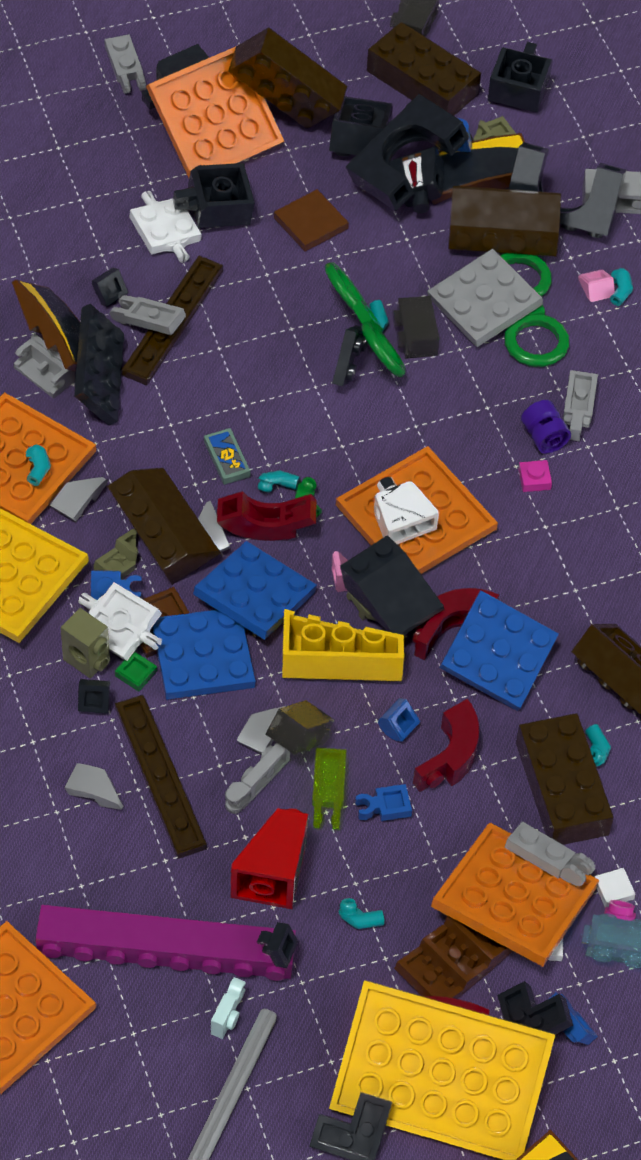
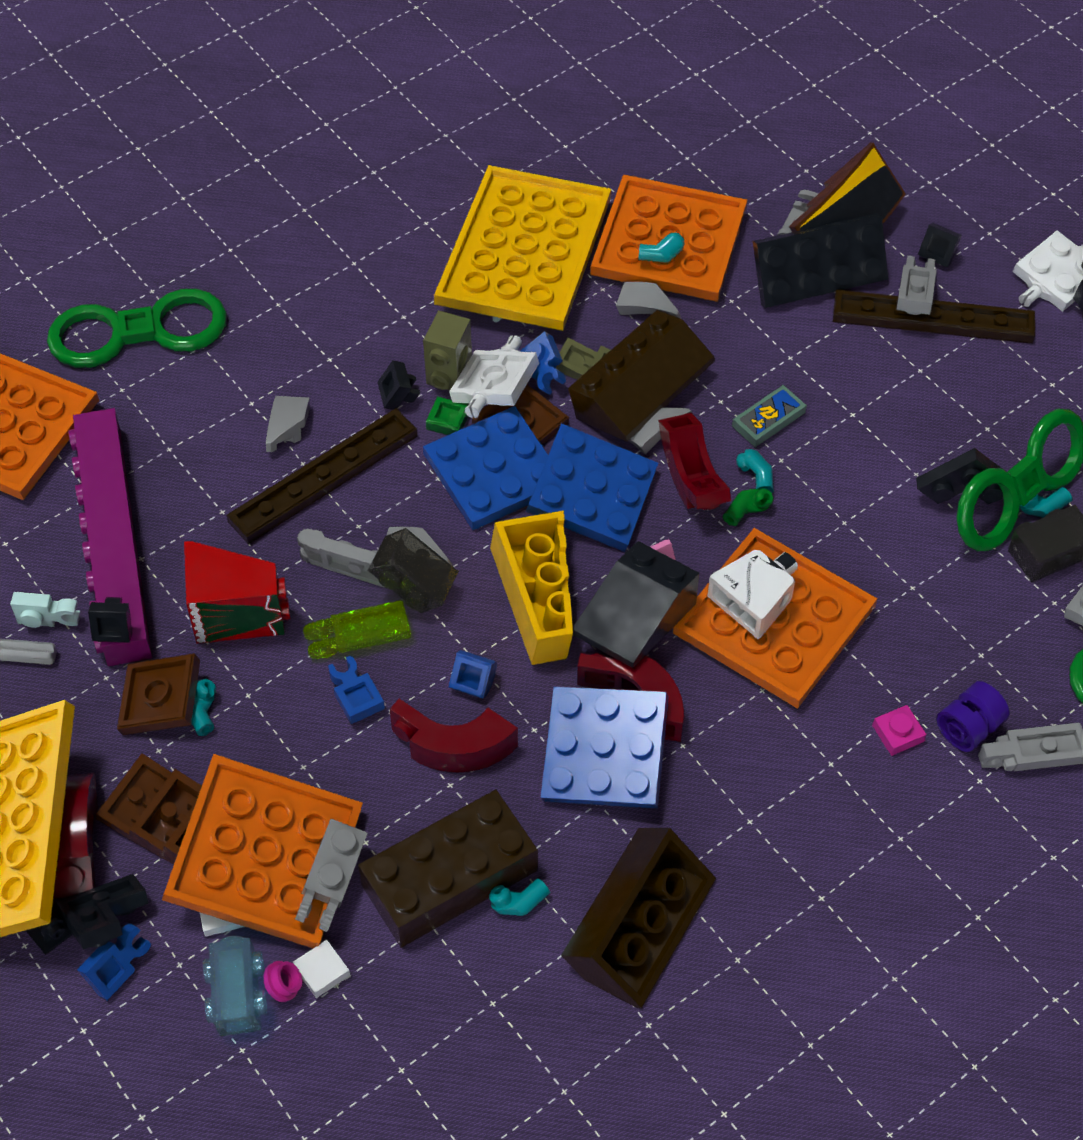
camera: 75 degrees right, 0 degrees up
none -> reddish brown tile [117,653,200,735]

